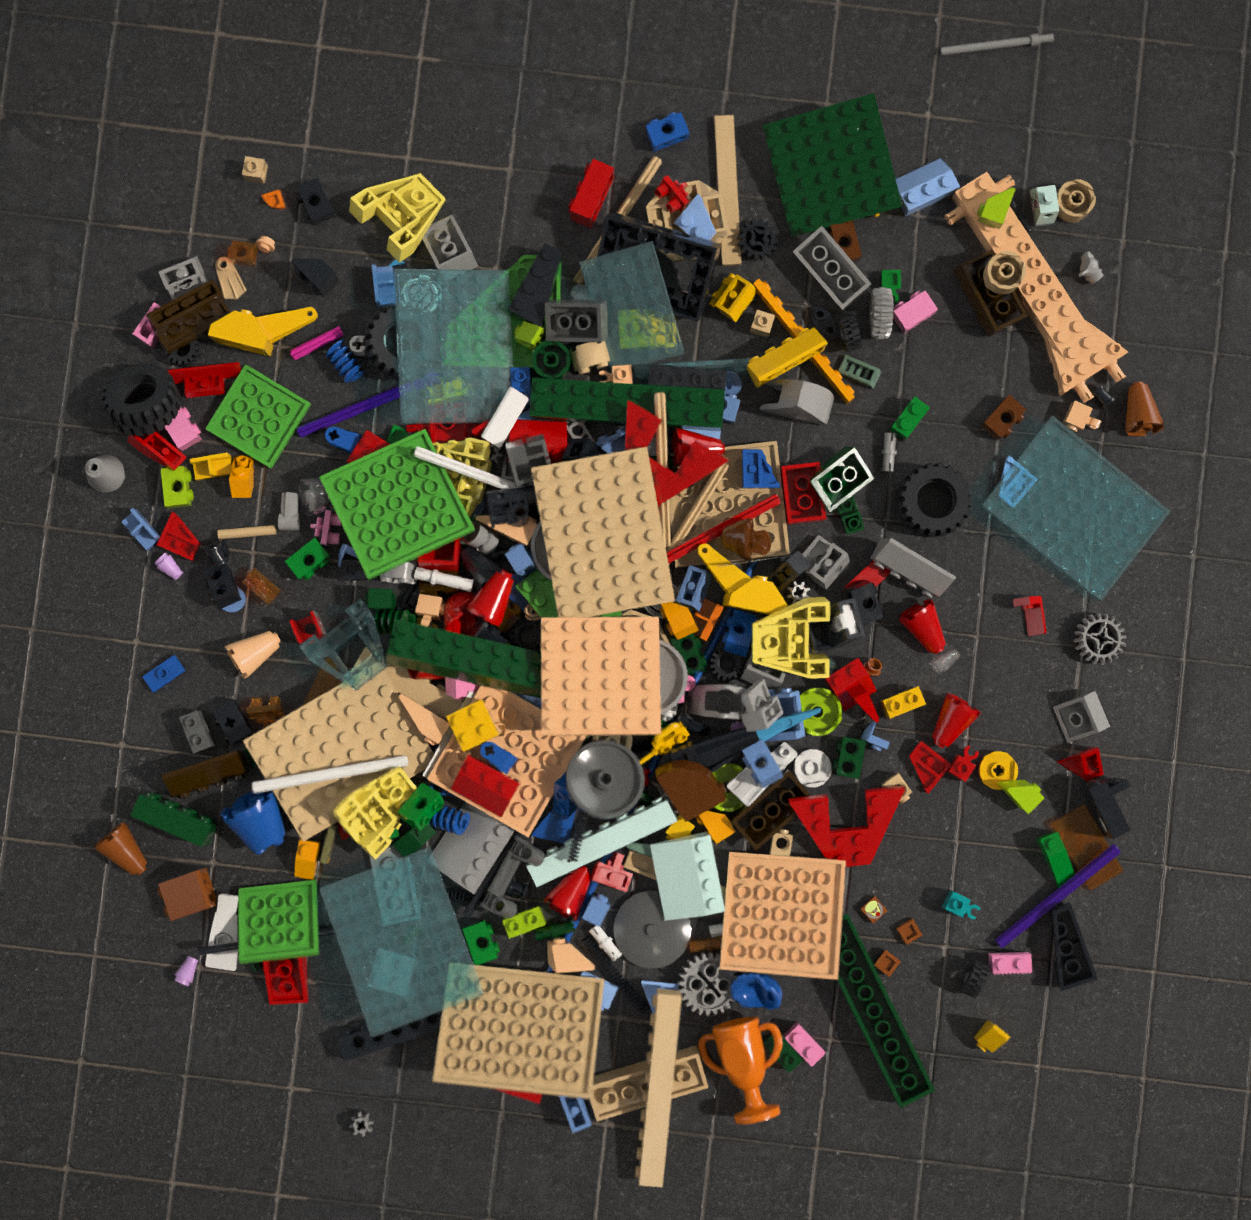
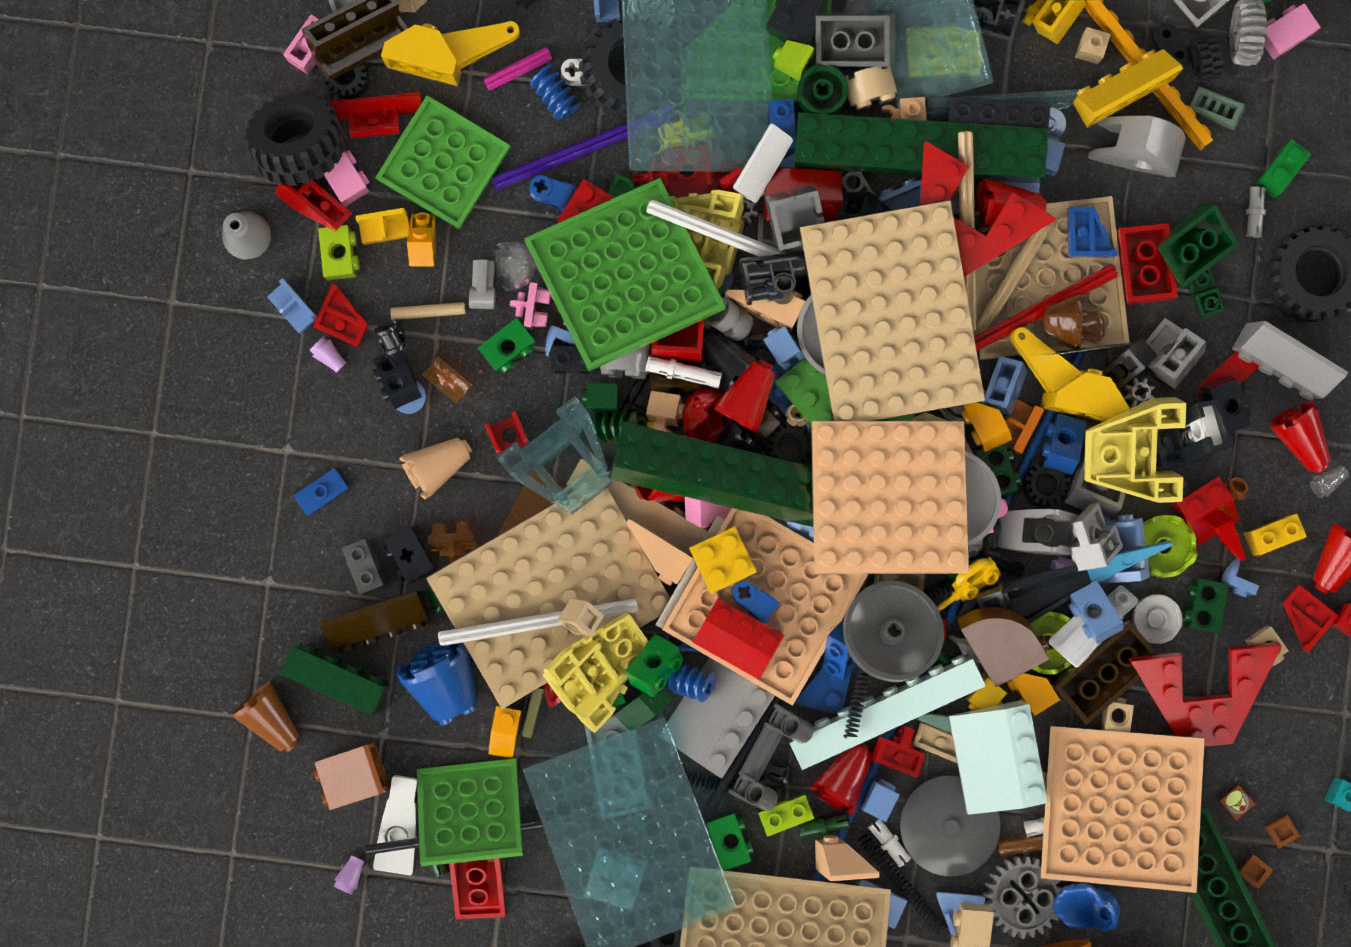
camera: 10 degrees right, 0 degrees up
none -> tan brick [558,599,604,637]

